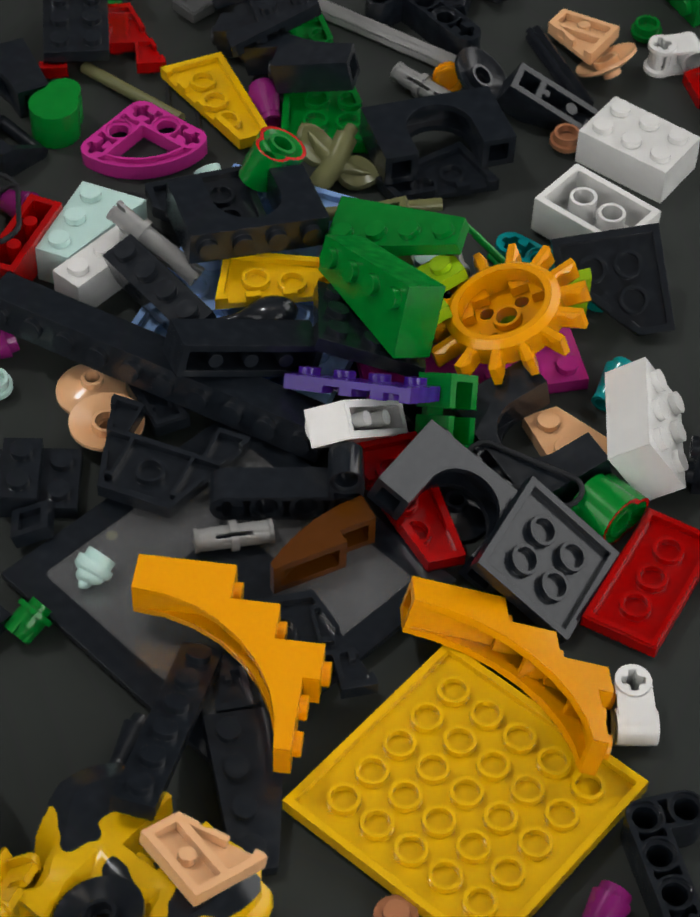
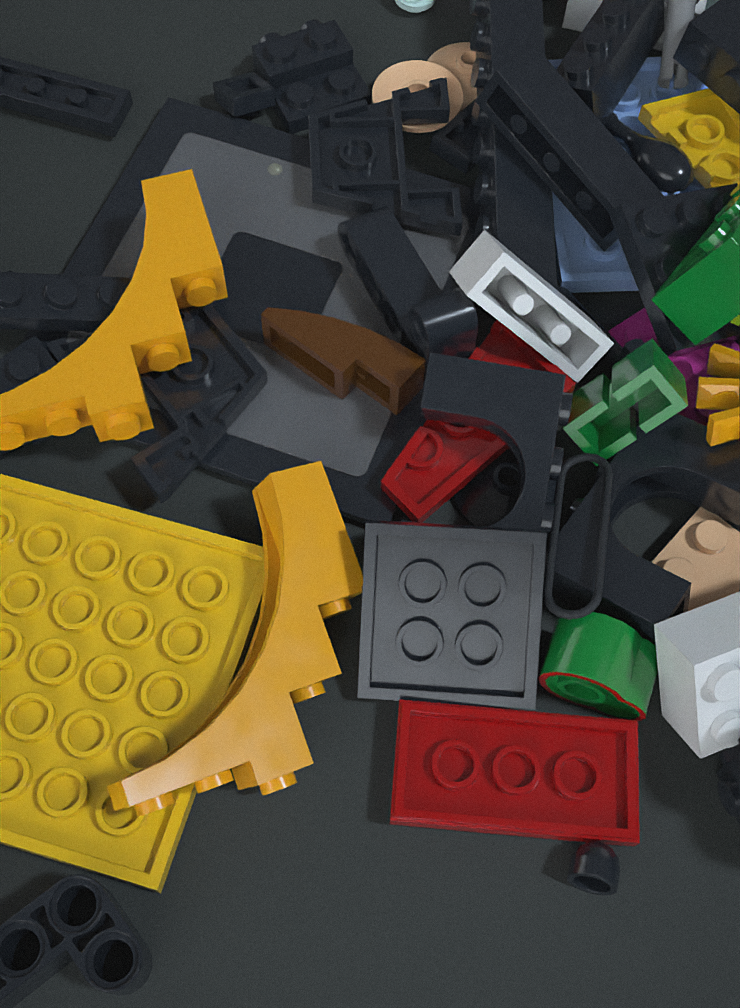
camera: 65 degrees right, 15 degrees up
green hose [4,596,53,646] -> none
light aqua plate [75,546,116,589] -> none
light grey pin [192,518,275,554] -> none
dark purple wing [283,366,441,404] -> none
white piece [610,664,660,746] -> none

